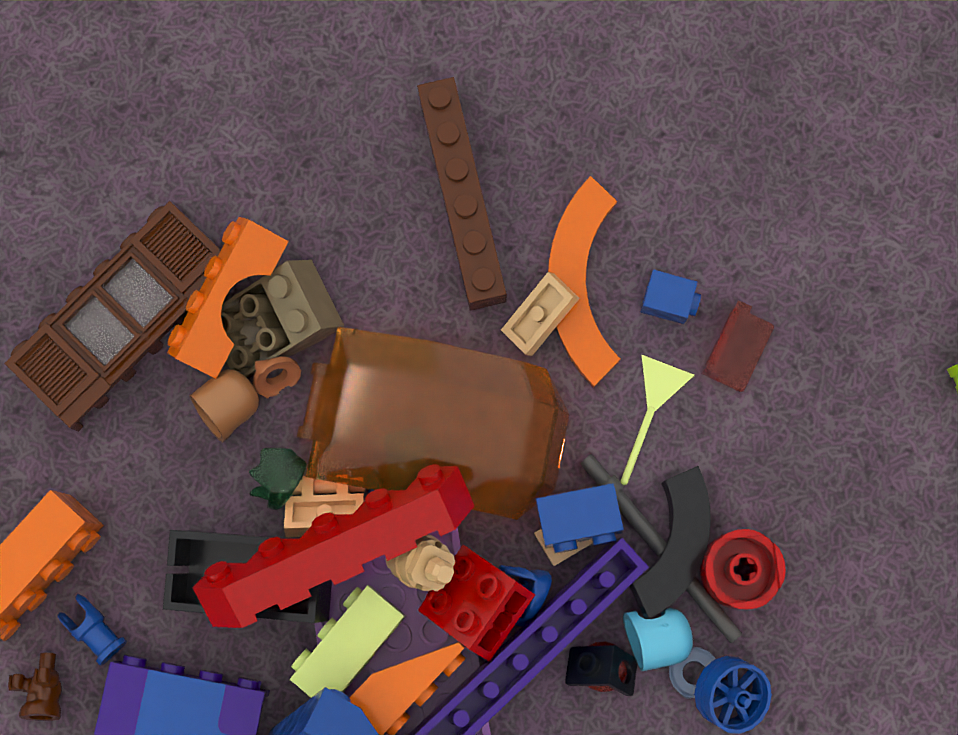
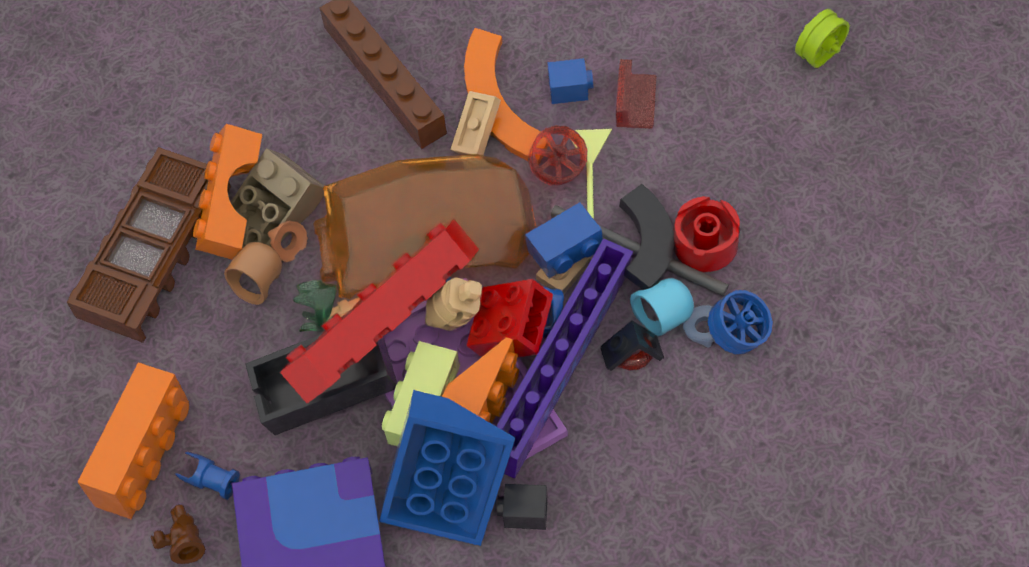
camera: 20 degrees left, 20 degrees down
none -> clear red wheel [528,125,588,185]

